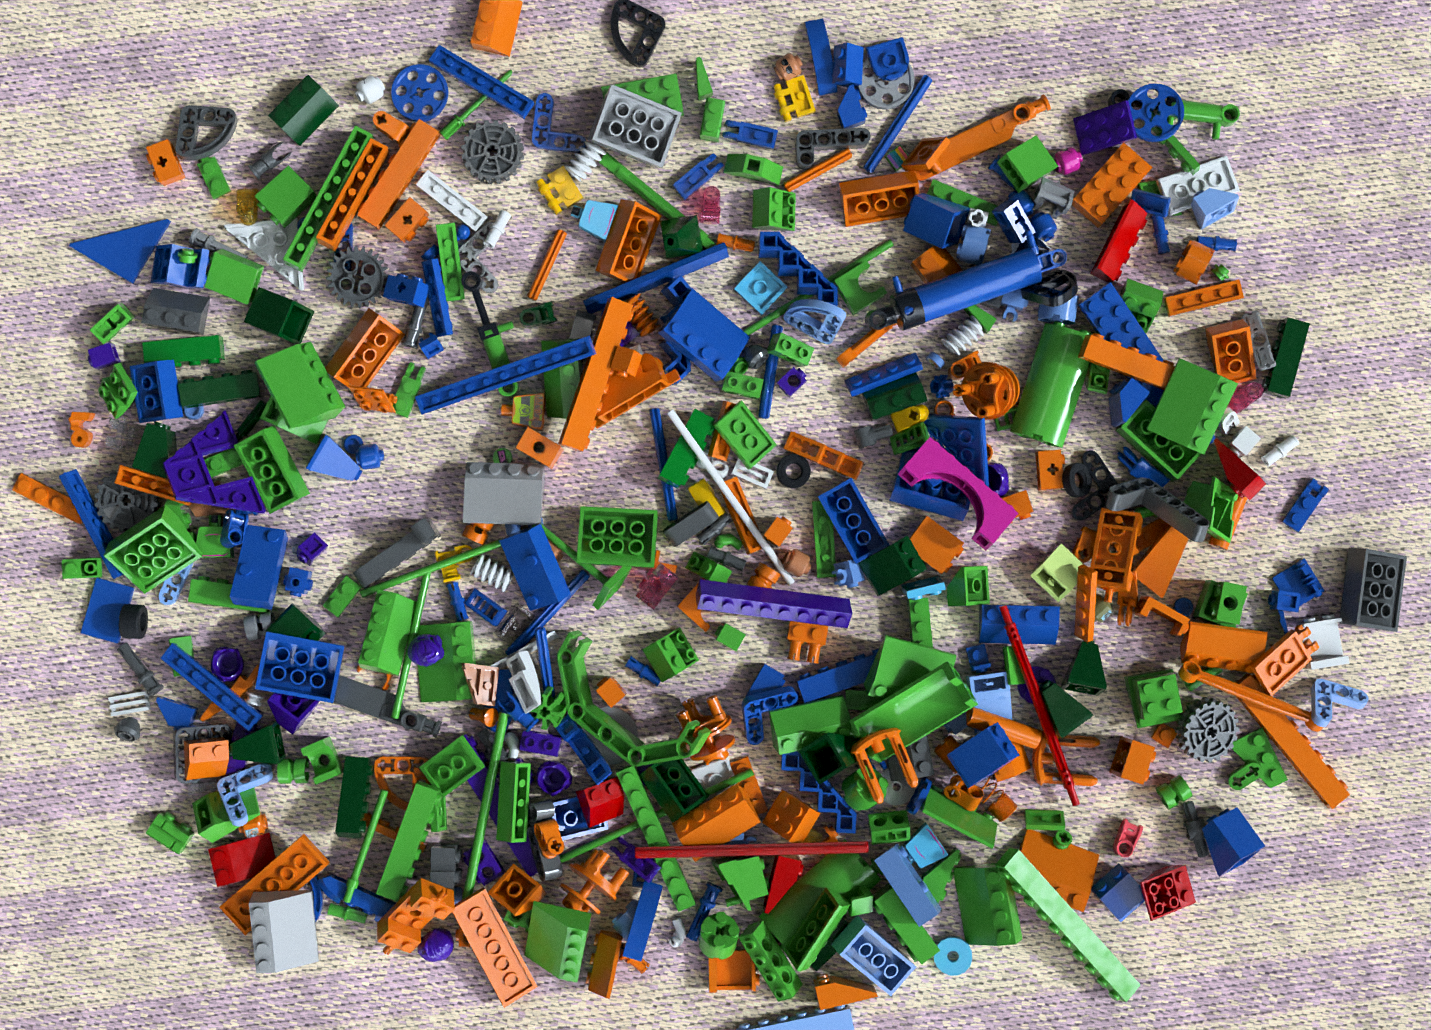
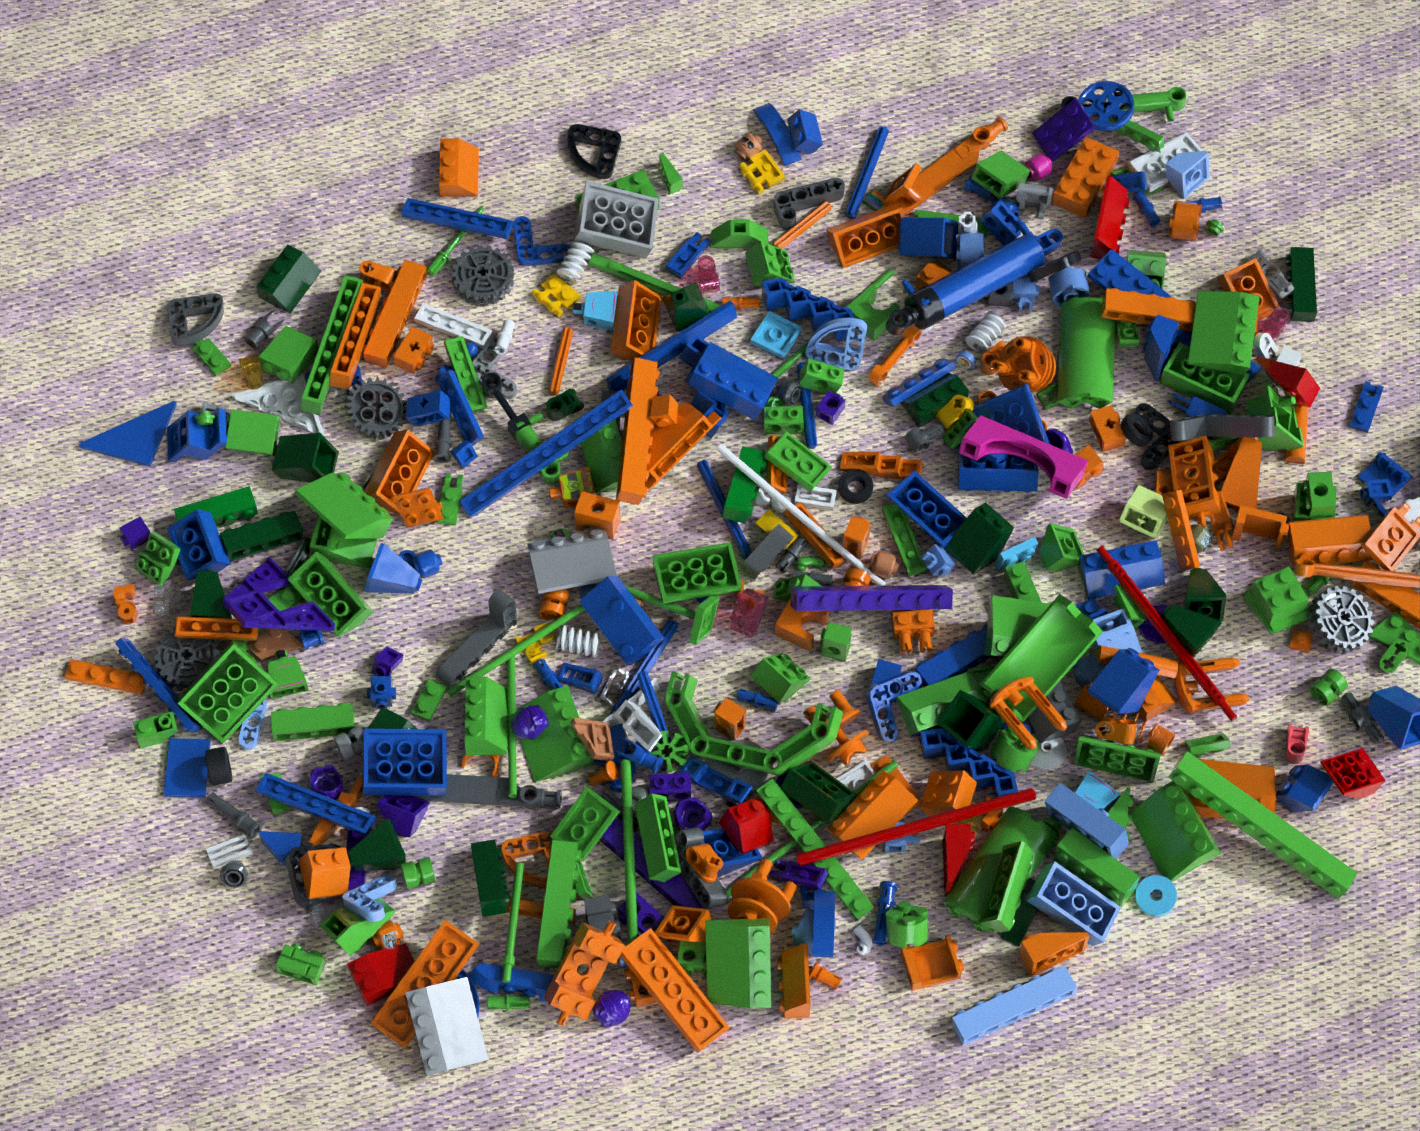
camera: 10 degrees left, 25 degrees down
bright green brick [90,303,136,344] -> none
dark grey slope [141,288,210,335] -> none
orange brick [146,139,186,186] -> none
medium blue tile [184,406,204,420] -> none
blue piece [220,509,249,548] -> none
blue brick [230,525,288,610] -> none
bright green piece [301,737,344,785] -> none
white head [355,75,385,104] -> none
blue wedge [391,64,449,122] -> none
orange piece [626,293,661,337] -> none
bright green brick [700,97,725,143] -> none
bright green piece [711,856,770,911] -> none
blue hinge [722,120,778,150] -> none
bright green brick [739,920,803,1002] -> none
blue slope [837,84,867,129] -> none
bright green panel [848,885,873,917] -> none
light grey wedge [858,58,915,110] -> none
blue tile [866,37,909,81] -> none
bright green brick [868,810,910,845] -> none
blue tile [906,777,932,815] -> none
orange brick [910,516,964,574] -> none
blue gear [930,375,954,398] -> none
bright green slope [964,305,997,334] -> none
blue head [1030,212,1057,242] -> none
bright green bush [1053,830,1072,850] -> none
orange brick [1109,736,1156,785] -> none
orange plate [1164,279,1244,317] -> none
white pin [1261,435,1299,467] -> none

